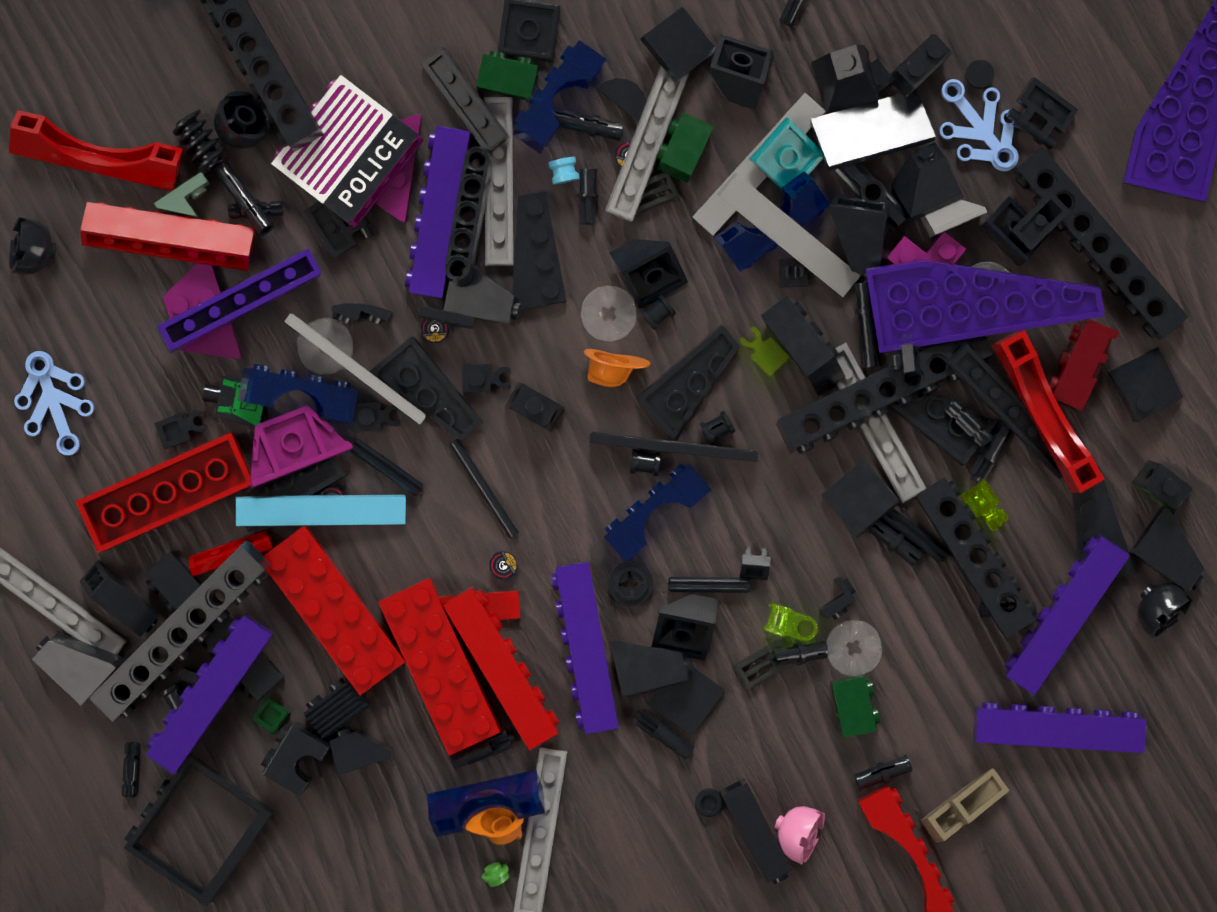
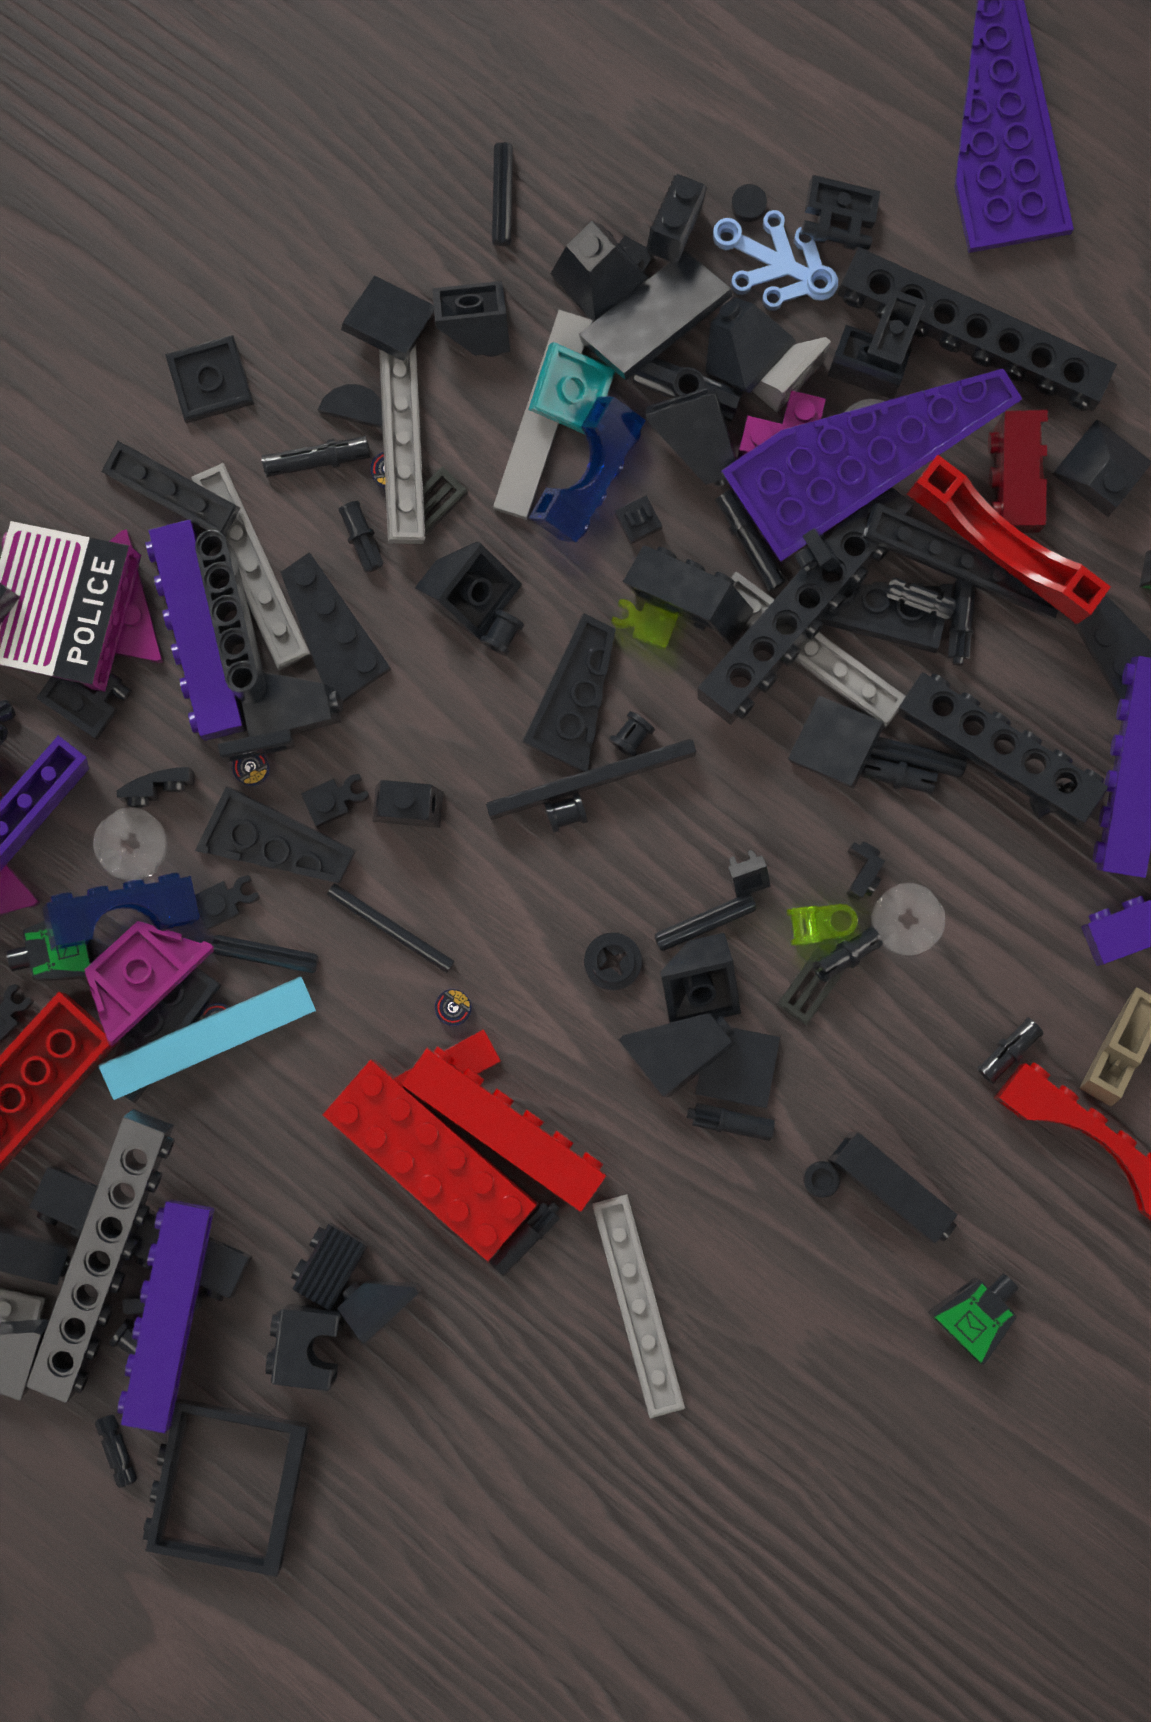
camera: 20 degrees left, 5 degrees down
red tile [189,529,273,576] -> none
dark green tile [251,695,290,735] -> none
red brick [264,525,405,695] -> none
light grey tile [284,314,426,424] -> none
clear blue arch [428,770,545,837] -> none
orange piece [461,798,525,845] -> none
dark green brick [476,51,538,102] -> none
bright green plate [482,862,509,887] -> none
clear blue arch [513,40,607,154] -> none
medium azure wheel [548,157,580,185] -> none
dark purple brick [551,561,618,734] -> none
clear plate [581,286,637,342] -> none
orange piece [584,349,651,387] -> none
clear blue arch [604,464,711,563] -> none
dark green brick [656,113,714,183] -> none
light grey tile [717,173,860,297] -> none
bright pink cylinder [774,806,825,864] -> none
dark green brick [830,674,880,738] -> none
clear neon green plate [960,479,1009,531] -> none

